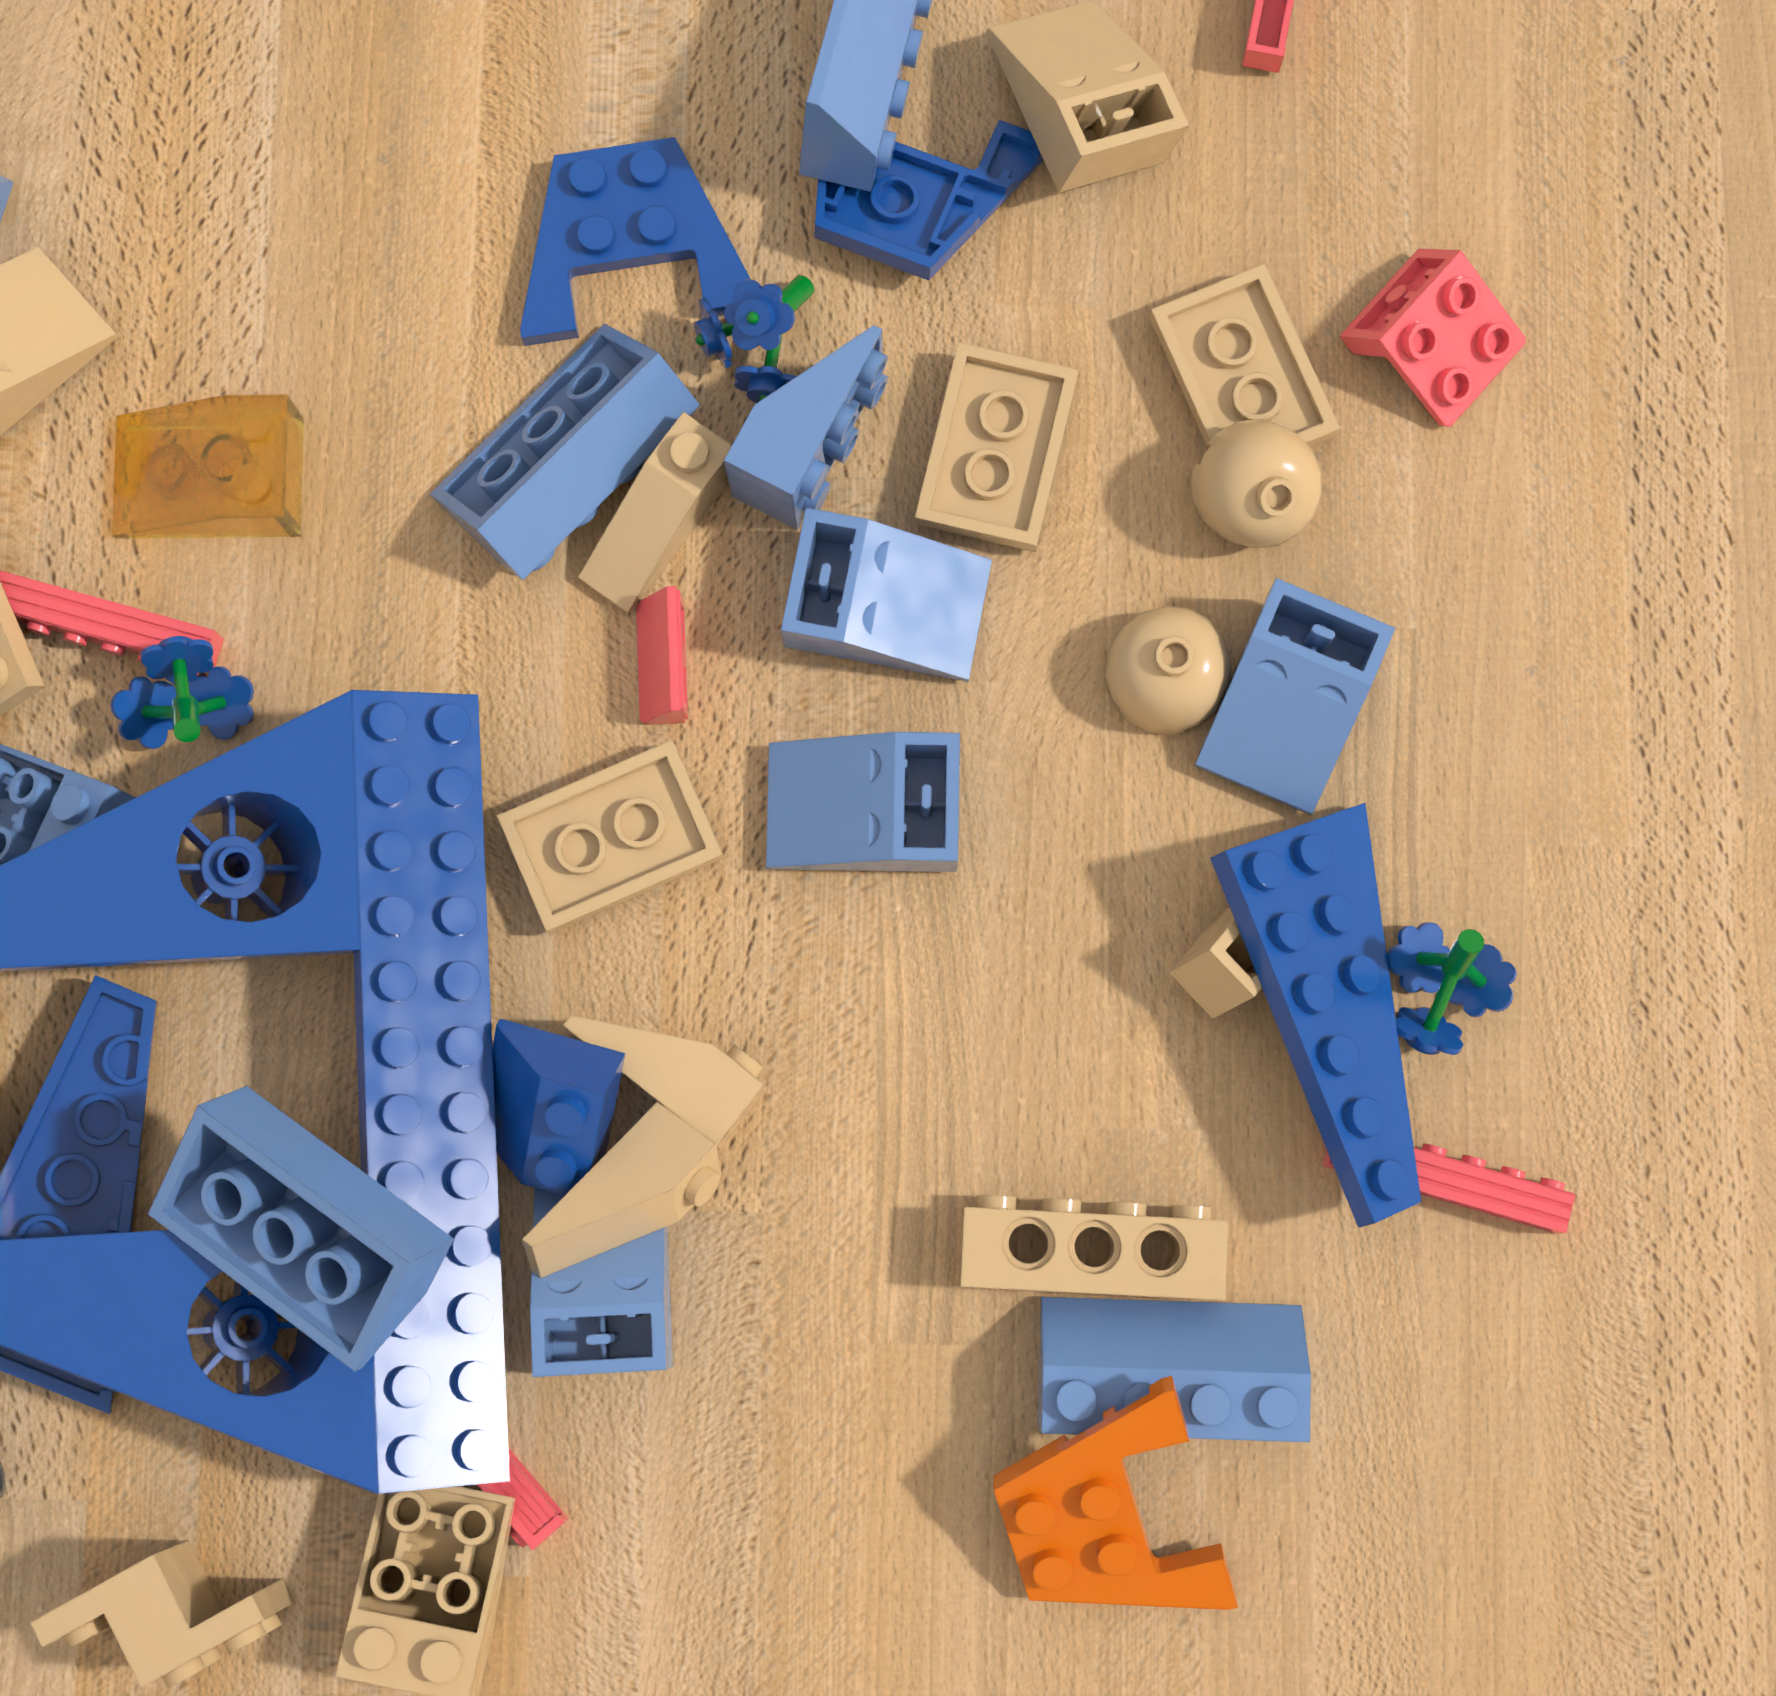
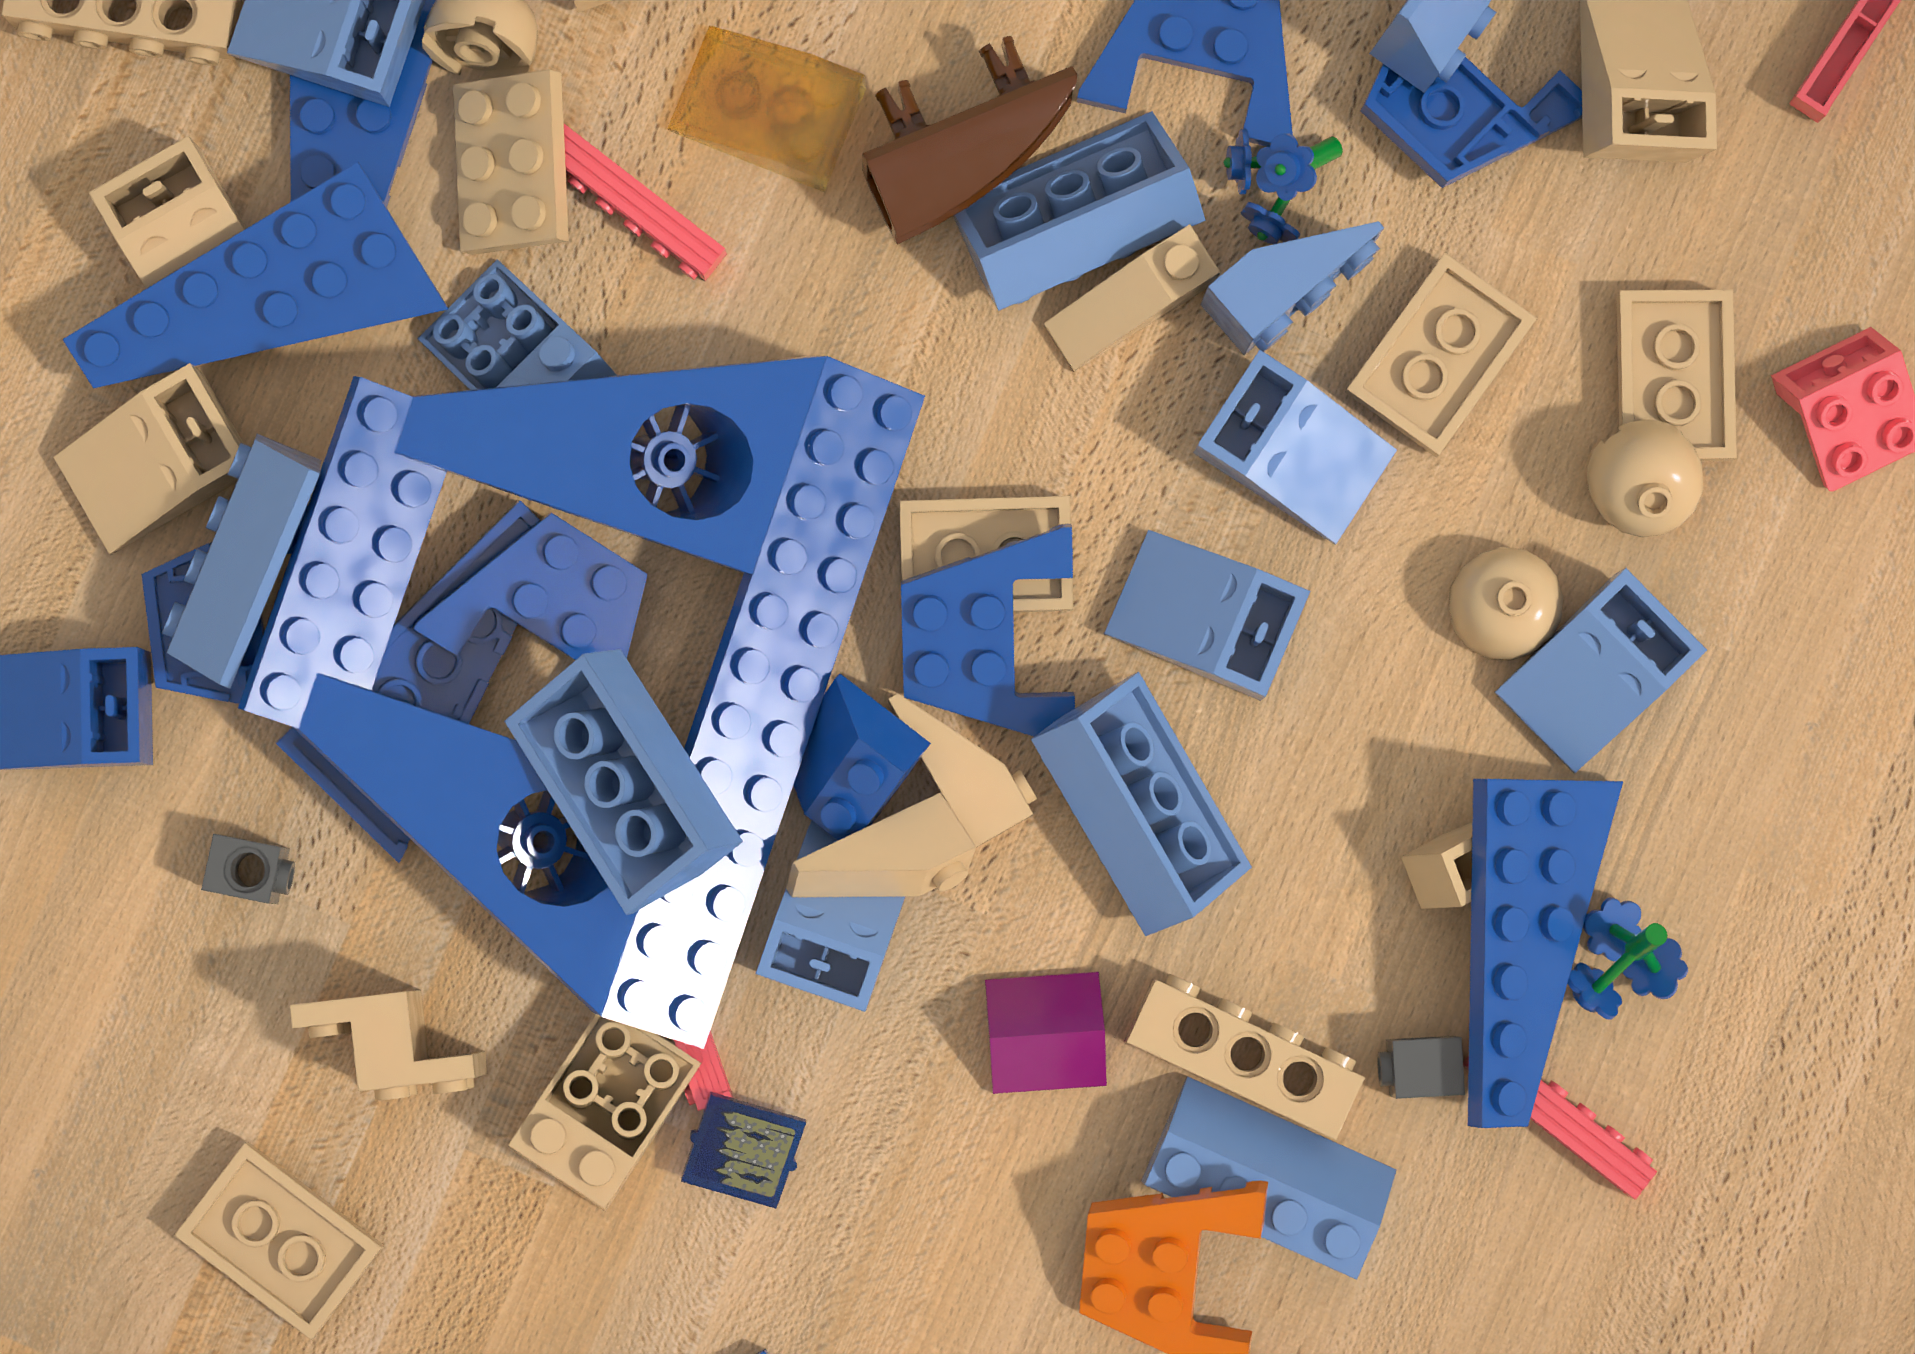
camera: 15 degrees right, 5 degrees up
blue plant [110,636,254,749] -> none
coral slope [636,586,688,725] -> none
none -> wing [412,513,648,660]
none -> piece [681,1092,806,1209]
none -> reddish brown piece [862,36,1077,245]
none -> blue wing [901,524,1075,737]
none -> magenta slope [985,972,1107,1094]
none -> medium blue slope [1031,672,1252,936]
none -> dark grey brick [1377,1036,1465,1099]

